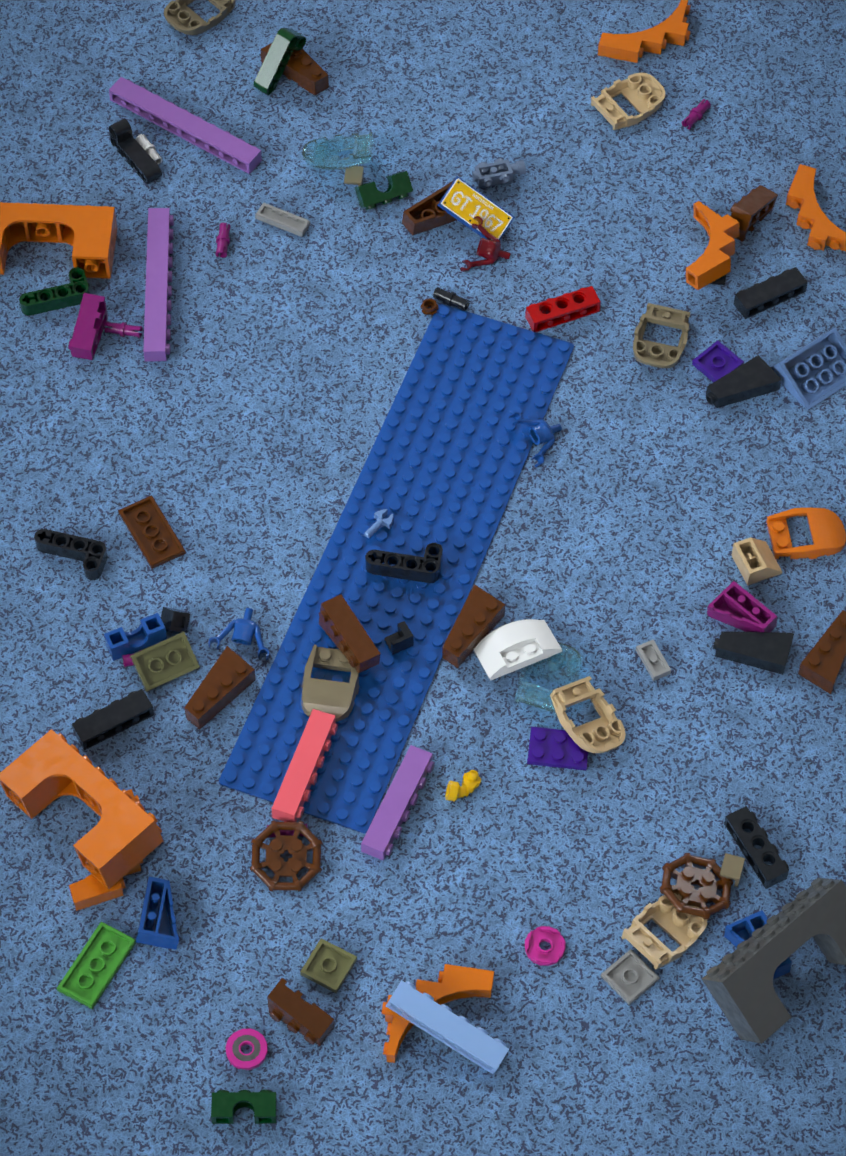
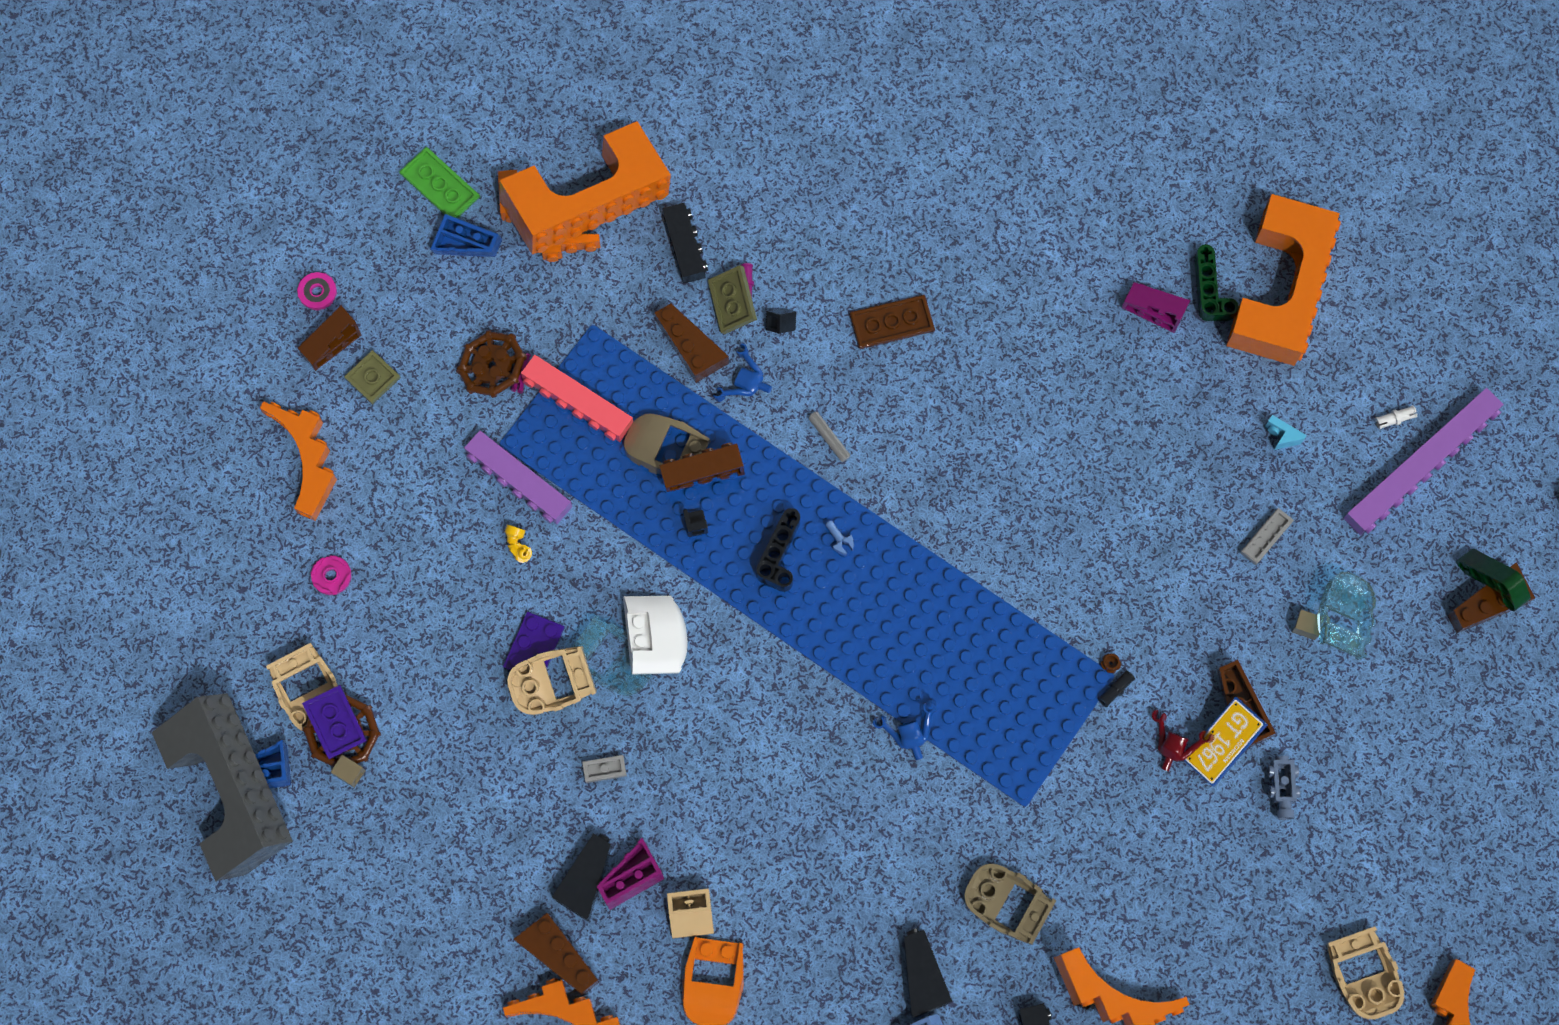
camera: 105 degrees right, 15 degrees up
black beam [34,529,108,580] -> none
magenta pin [104,321,143,338] -> none
blue arch [104,613,167,661] -> none
black beam [109,118,162,184] -> none
medium lavender brick [143,208,174,361] -> none
dark green arch [211,1090,277,1124] -> none
magenta pin [215,222,231,258] -> none
dark green arch [354,171,413,210] -> none
light blue brick [386,980,509,1074] -> none
reddish brown wedge [442,584,505,668] -> none
red brick [525,286,601,332] -> none
light grey tile [601,949,660,1005] -> none
dark purple plate [692,340,744,382] -> none
black brick [724,806,789,889] -> none
none -> dark purple plate [302,685,367,759]
none -> light grey axle [809,411,850,462]
none -> medium azure slope [1265,415,1307,450]

